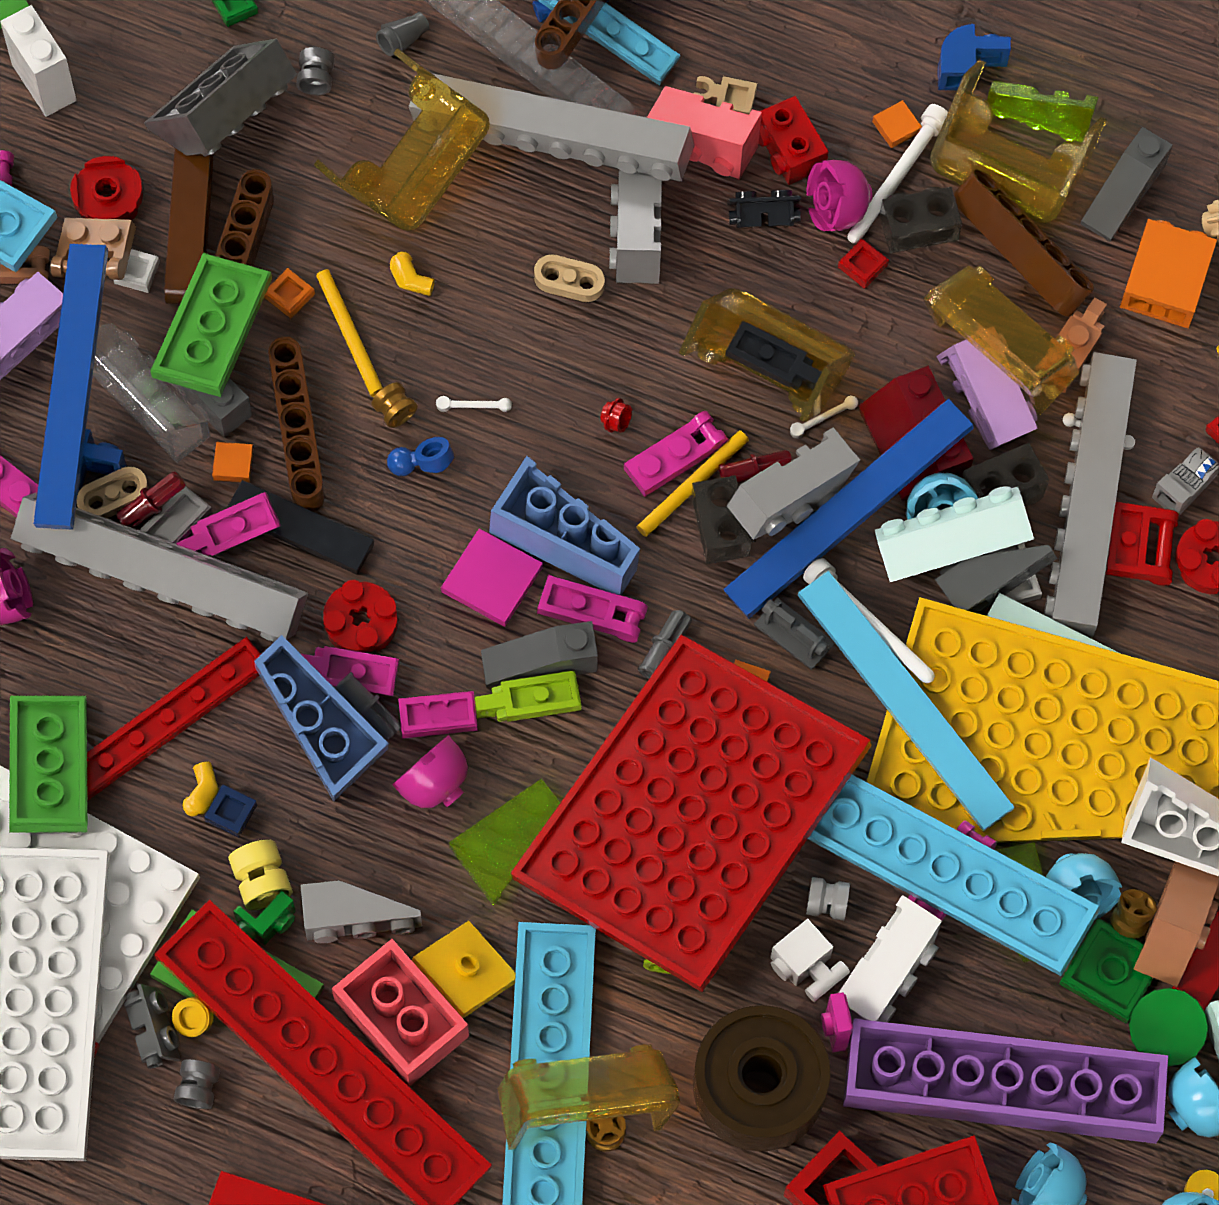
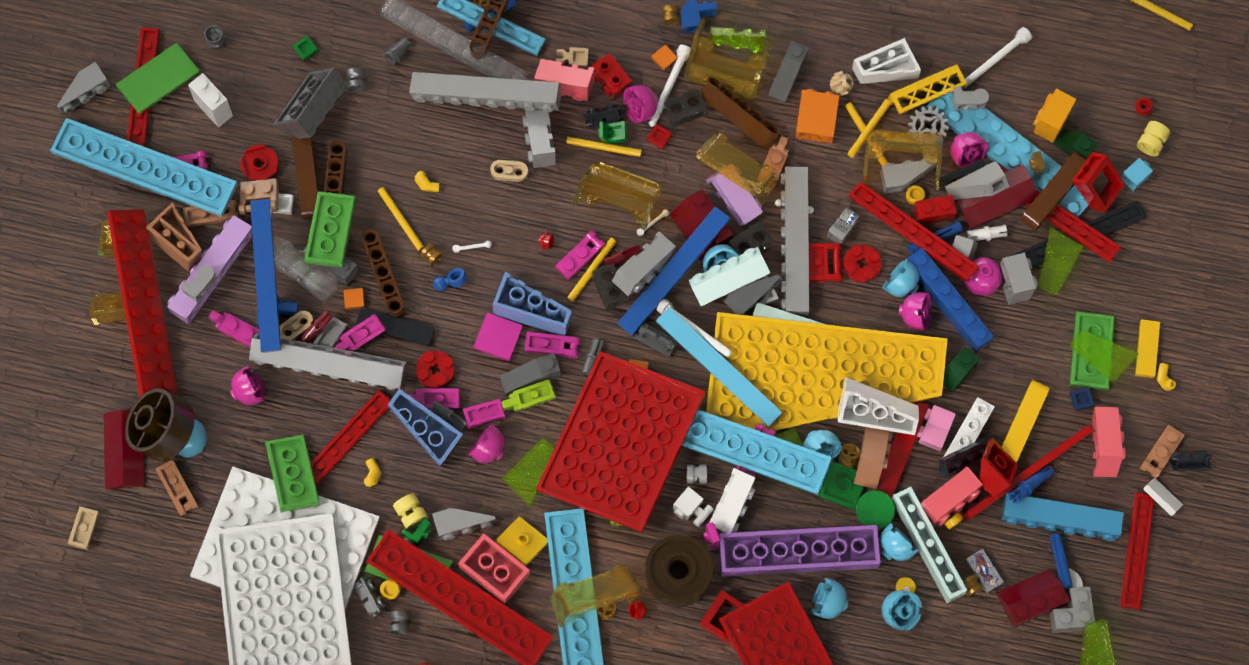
camera: 10 degrees left, 5 degrees up
dark blue plate [204,785,257,838] -> none
orange tile [264,268,315,319] -> none
clear yellow windscreen [314,48,490,231] -> none
black hinge [725,321,827,393] -> none
none -> yellow bar [566,136,642,157]
none -> green bracket [598,121,628,144]
none -> red plate [629,601,646,621]
none -> pearl gold wheel [661,5,681,26]

